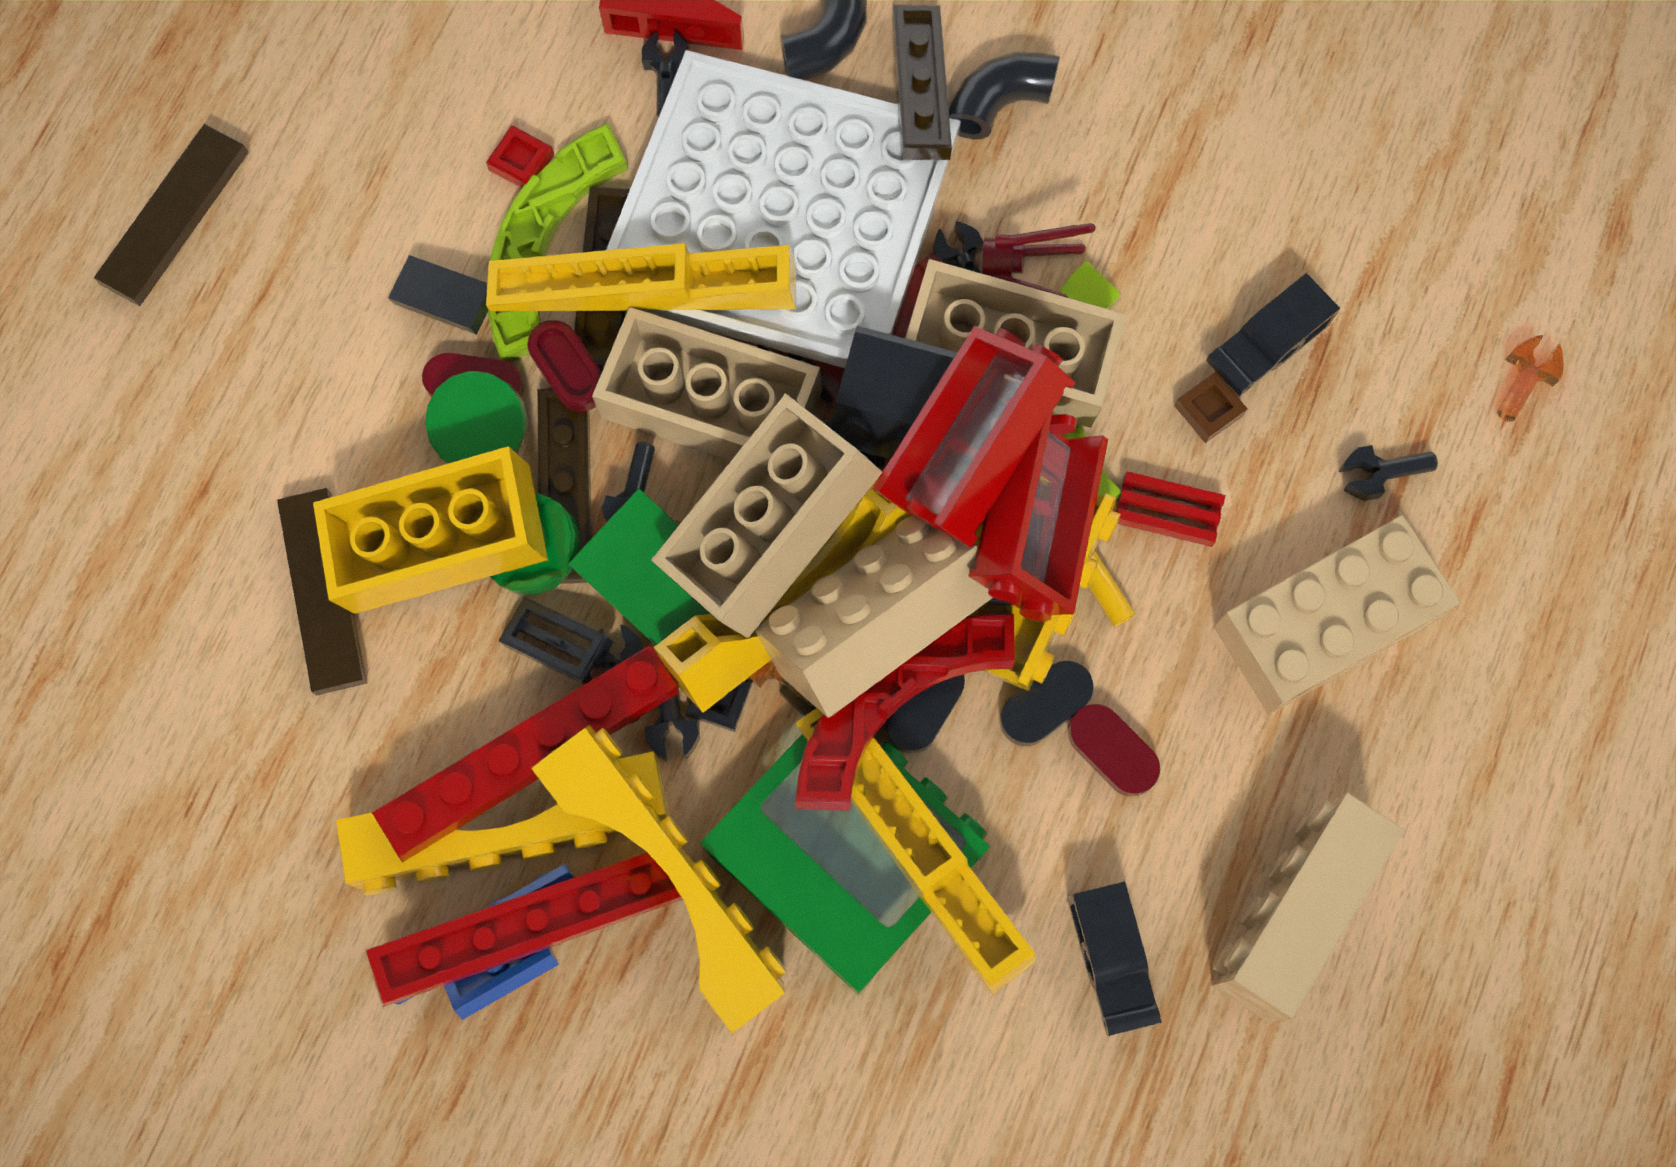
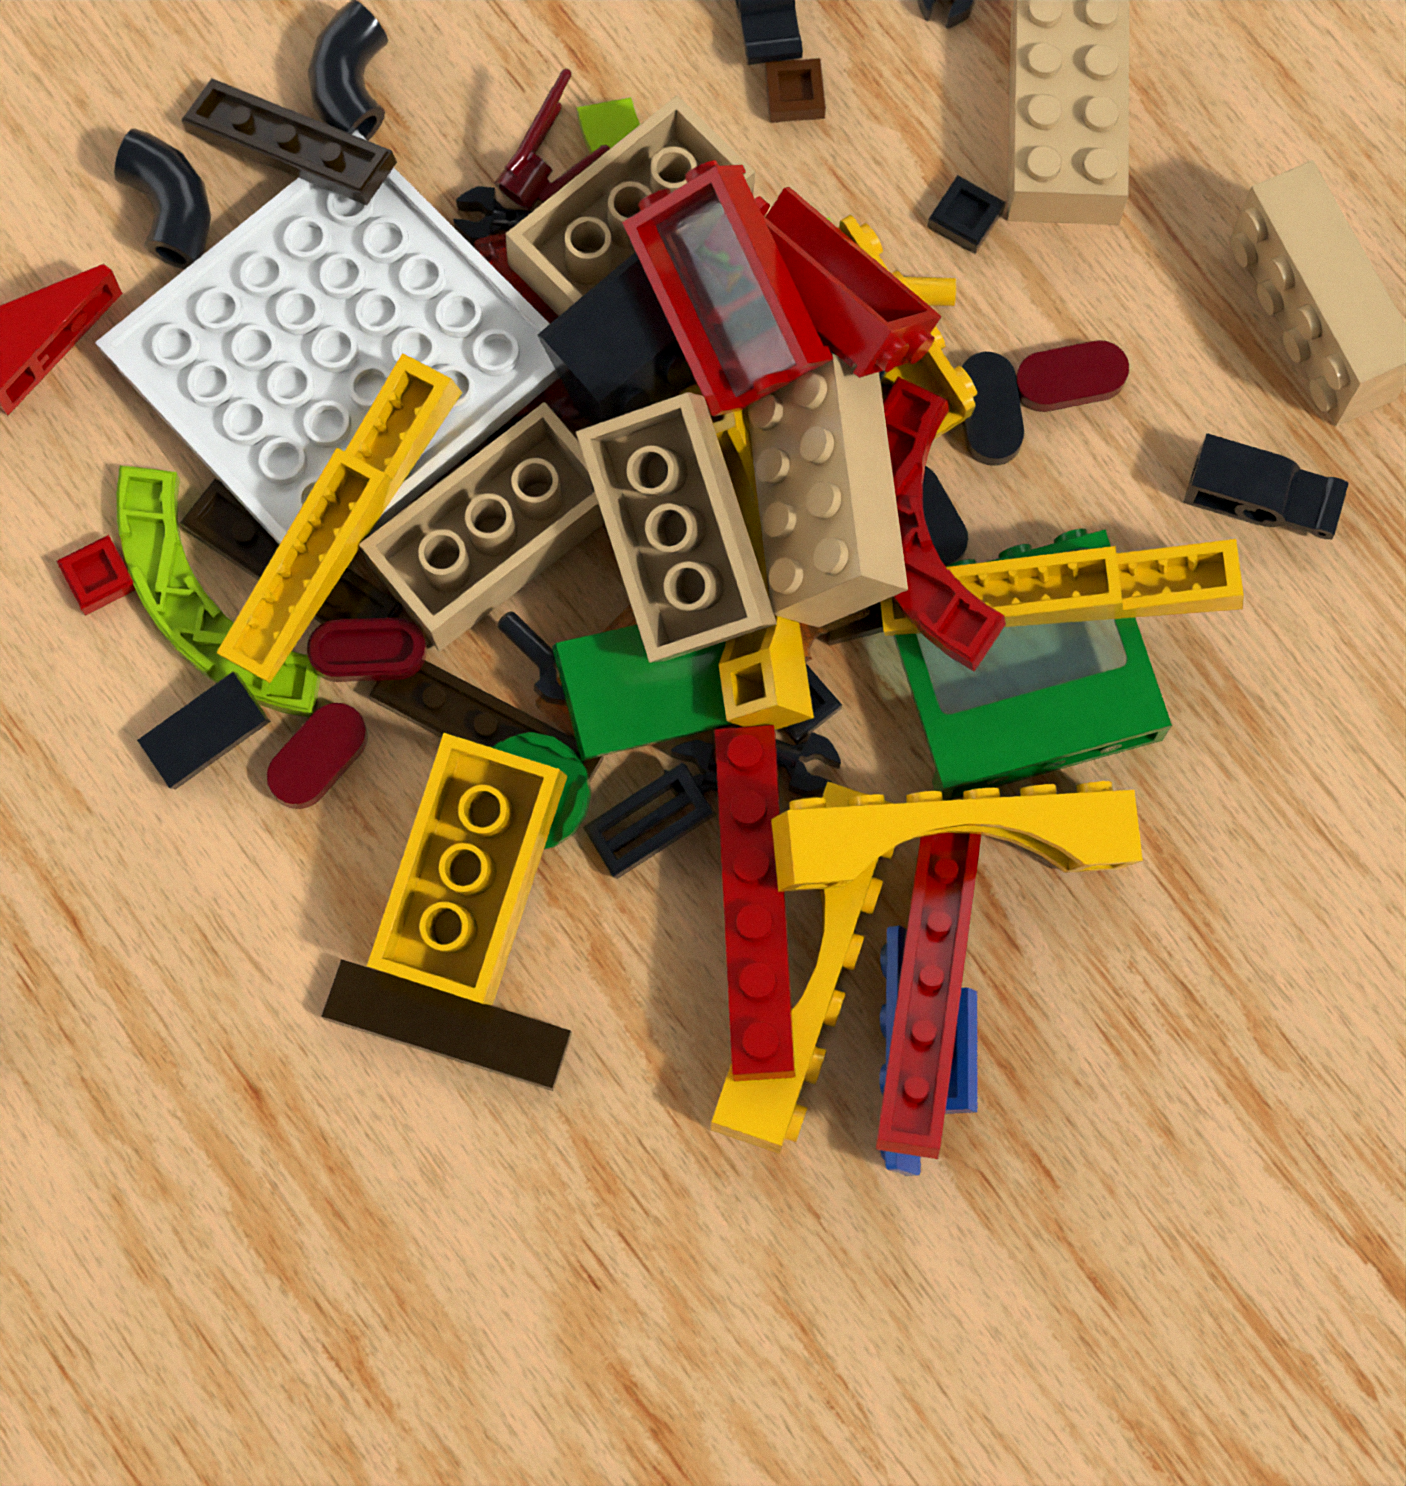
camera: 60 degrees left, 0 degrees up
green tile [425,371,528,463] -> none
black bar [642,32,690,117] -> none
red tile [1116,471,1226,547] -> none
none -> black tile [927,175,1006,254]

